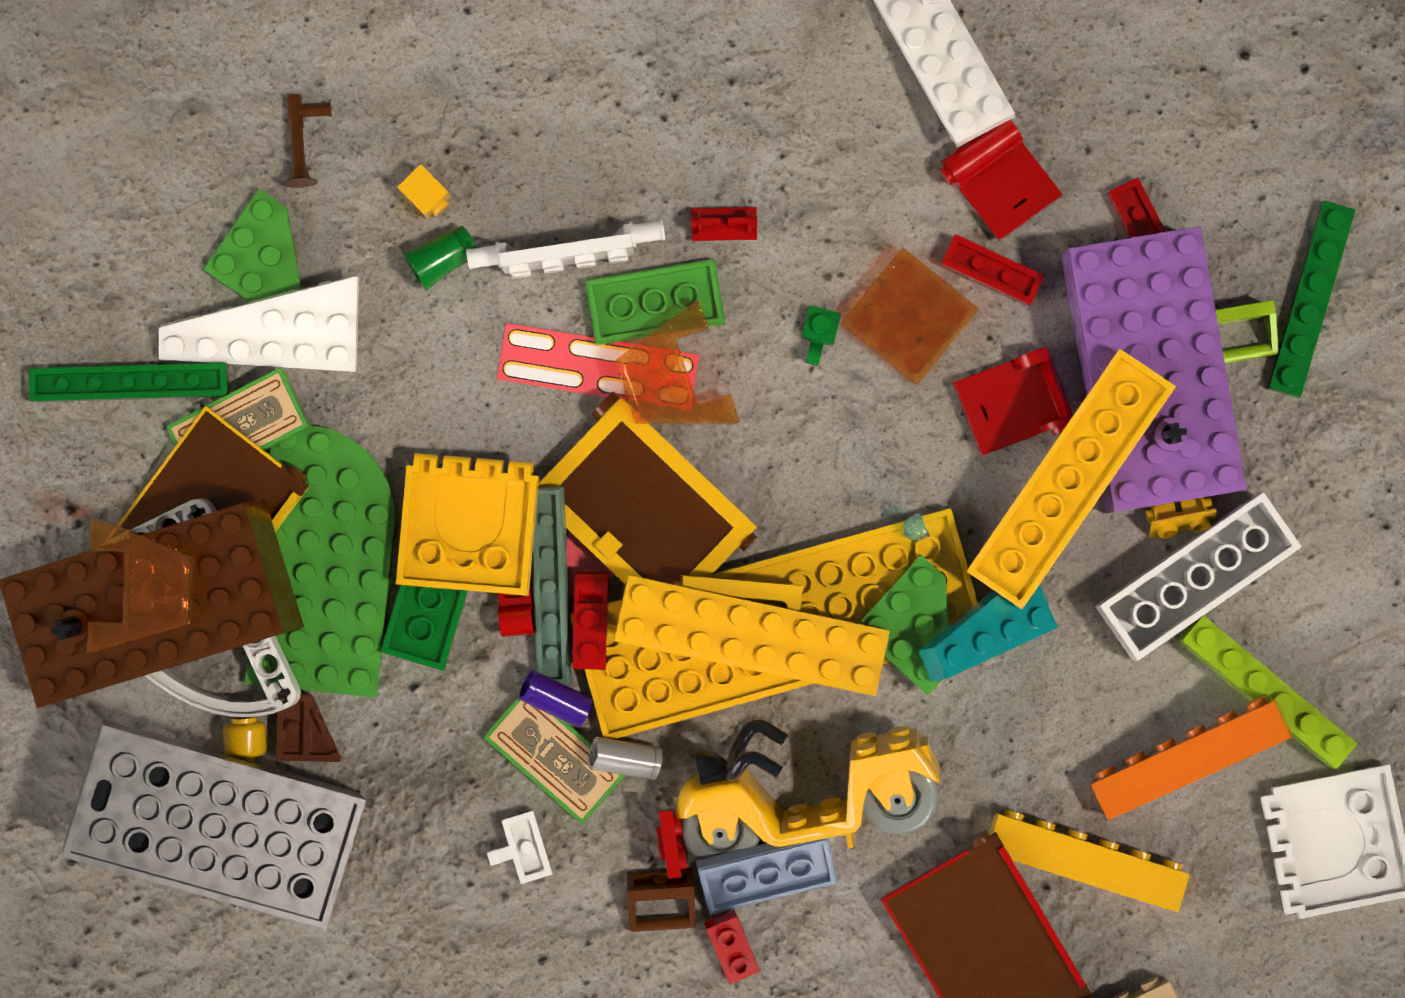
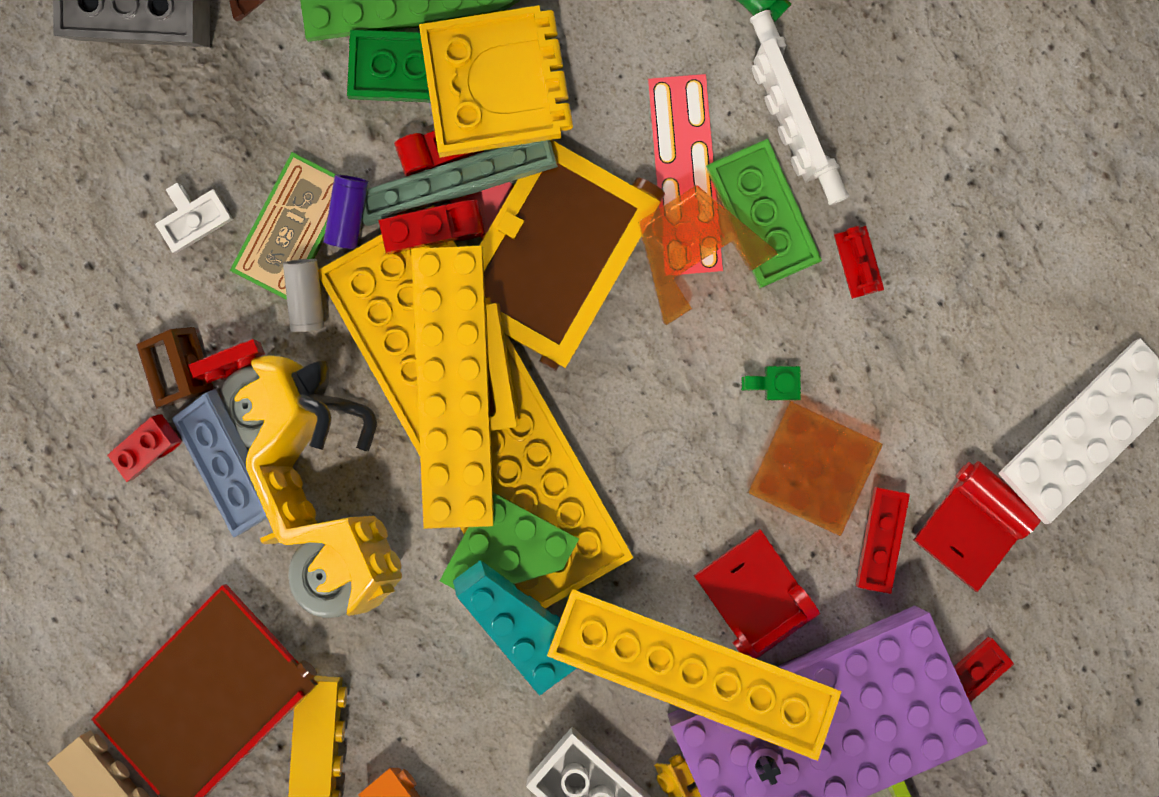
camera: 70 degrees right, 0 degrees up
clear light blue hinge [903,512,930,541] -> none

